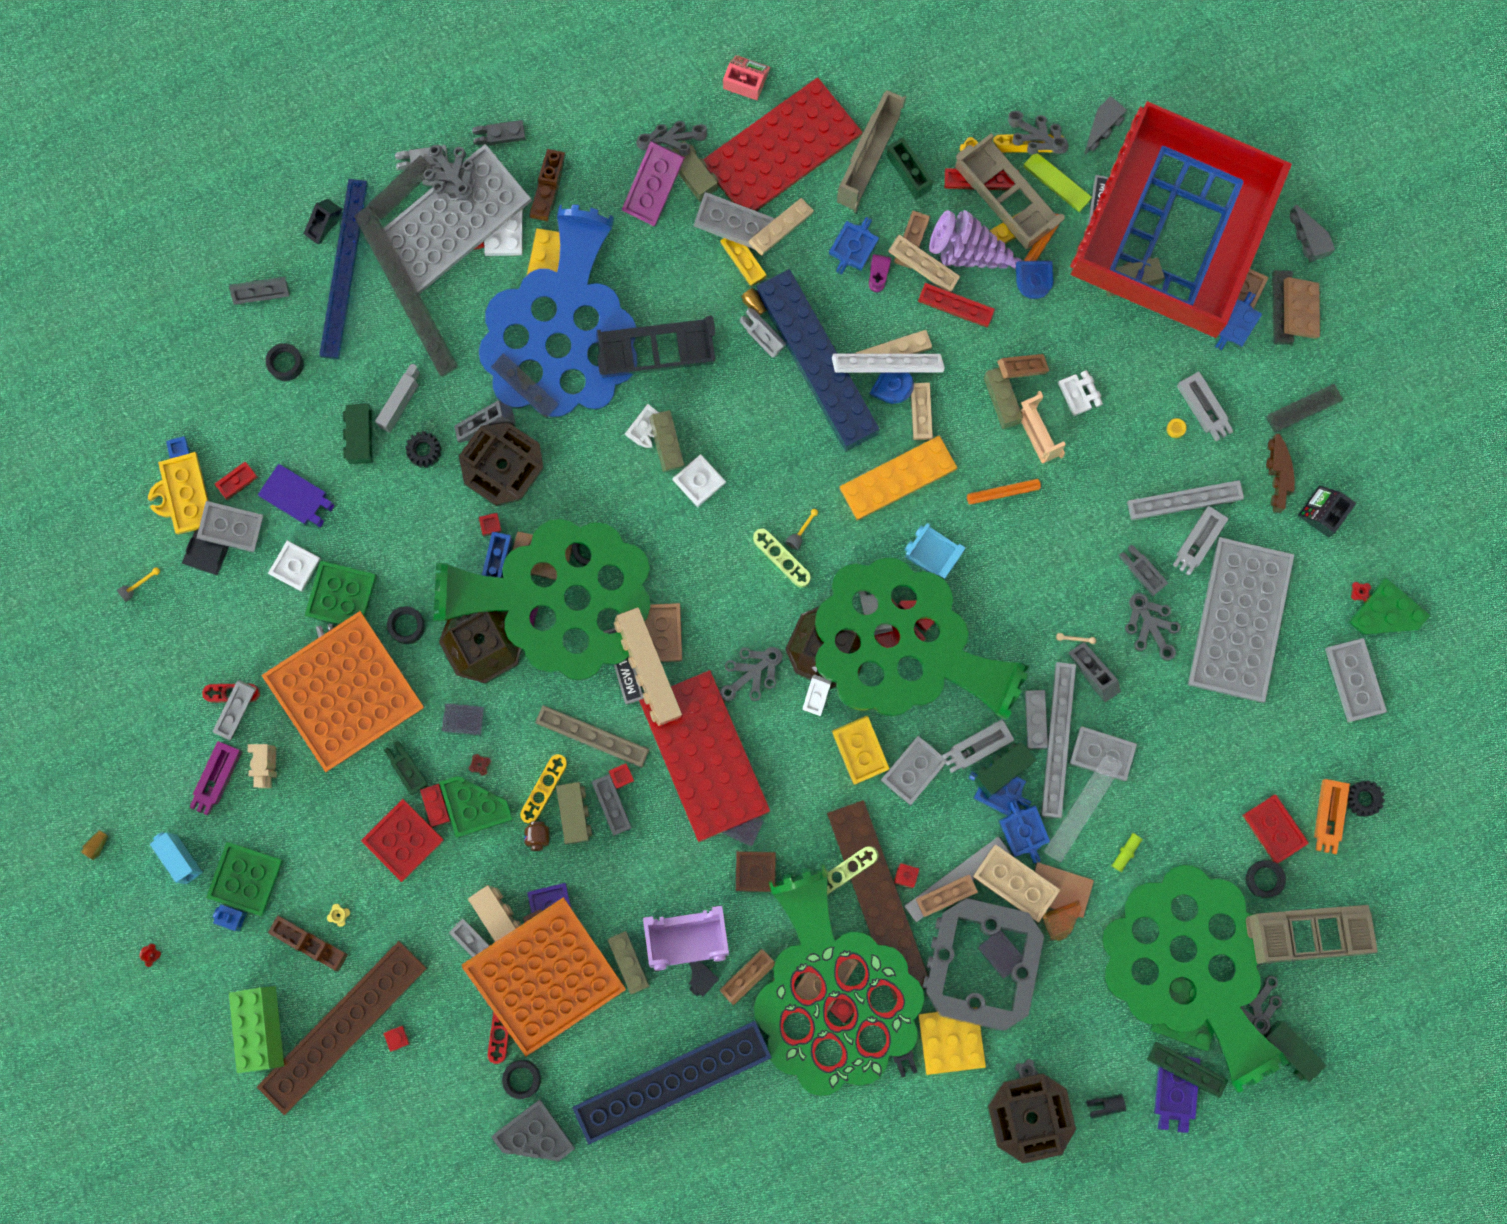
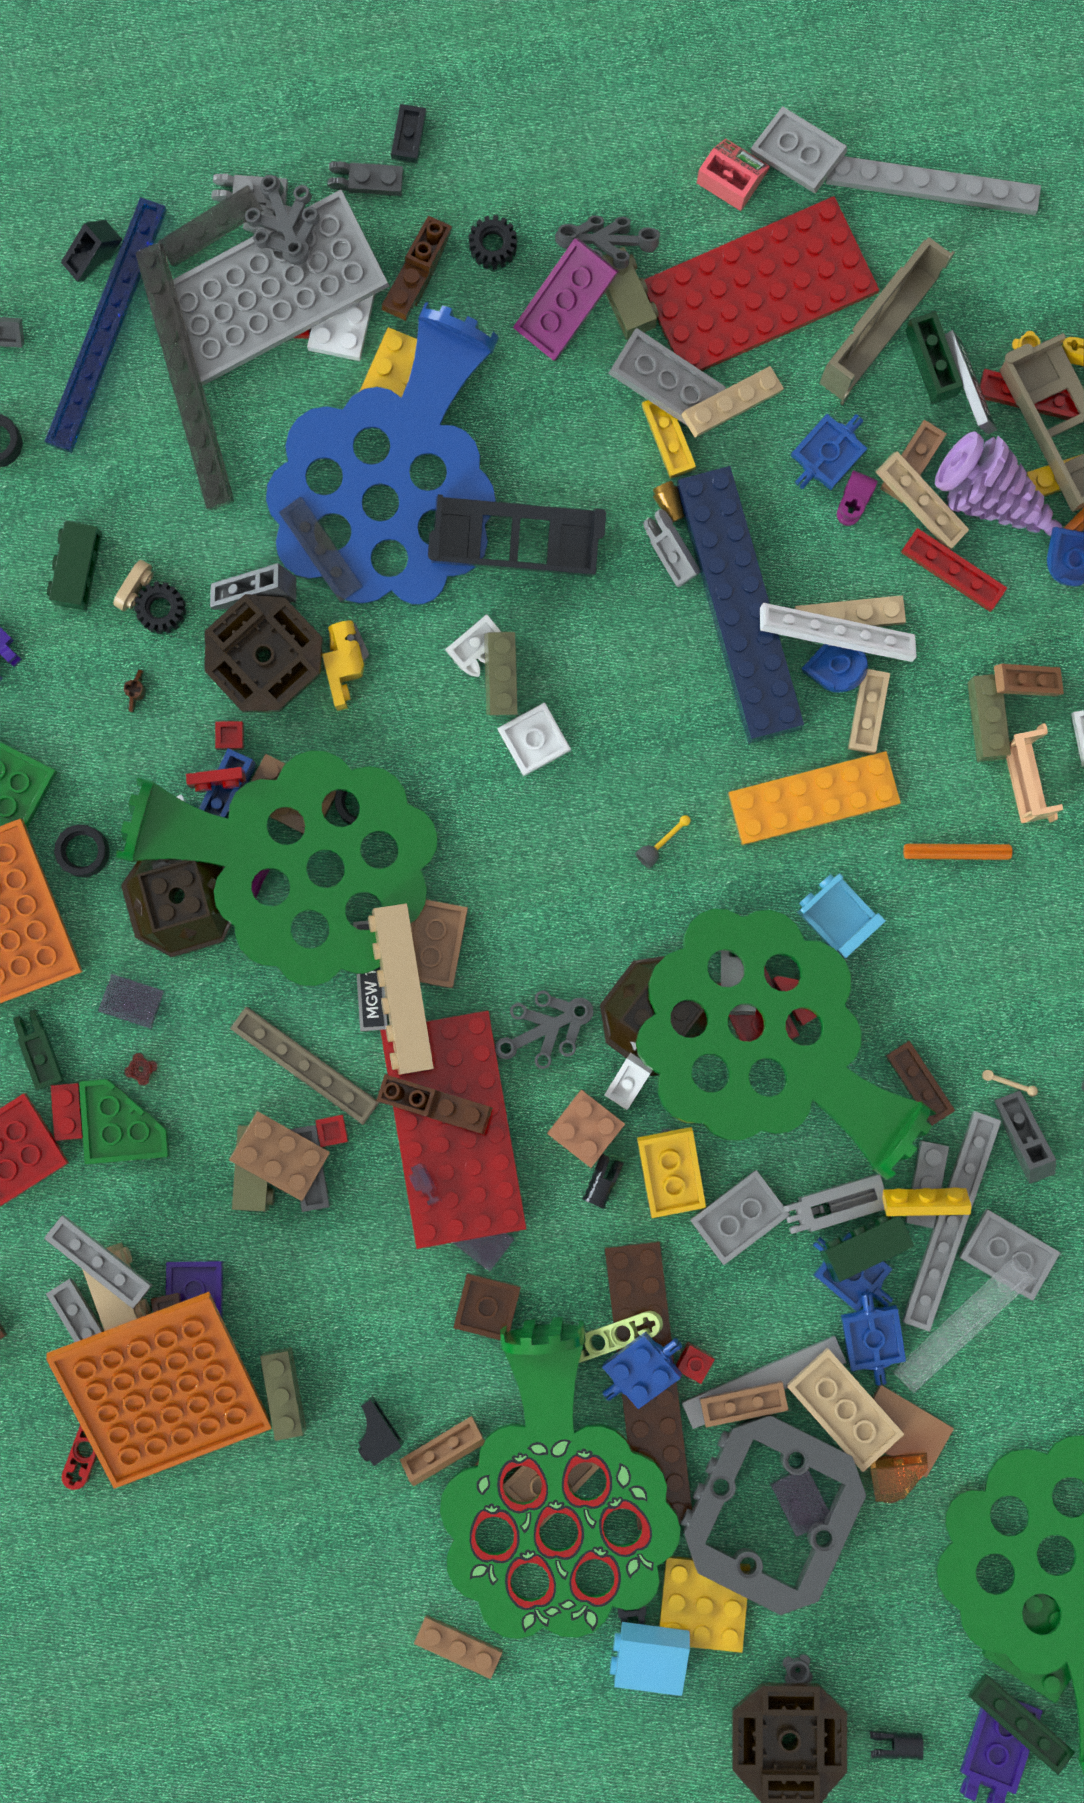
camera: 15 degrees right, 5 degrees up
light grey hinge [375,364,420,433] -> none
dark grey plate [491,1099,575,1161] -> none
black tyre [502,1060,541,1099] -> none
yellow beam [520,754,567,824] -> none
reddish brown head [524,822,550,851] -> none
dark blue brick [572,1020,772,1145] -> none
lavender windscreen [643,906,729,971] -> none
yellowish green beam [753,529,811,588] -> none
red plate [830,999,854,1023] -> none
lime pin [1111,833,1143,873] -> none
none -> light grey plate [44,1215,152,1309]
none -> tan plate [113,560,153,611]
none -> reddish brown piece [124,670,146,713]
none -> red plate [186,767,246,792]
none -> medium nougat plate [229,1111,330,1201]
none -> yellow plate [322,620,369,711]
none -> reddish brown slope [376,1074,493,1135]
none -> black plate [391,104,427,163]
none -> clear purple plate [409,1163,442,1206]
none -> medium nougat plate [414,1615,503,1679]
none -> black tyre [469,215,517,270]
none -> nougat brick [547,1090,625,1168]
none -> black hinge [582,1154,624,1209]
none -> blue plate [602,1331,682,1409]
none -> medium azure brick [610,1622,690,1696]
none -> light grey plate [750,106,847,193]
none -> light grey plate [826,156,1041,215]
none -> yellow plate [882,1187,972,1216]
none -> reddish brown plate [885,1041,955,1125]
none -> tile [945,330,997,434]

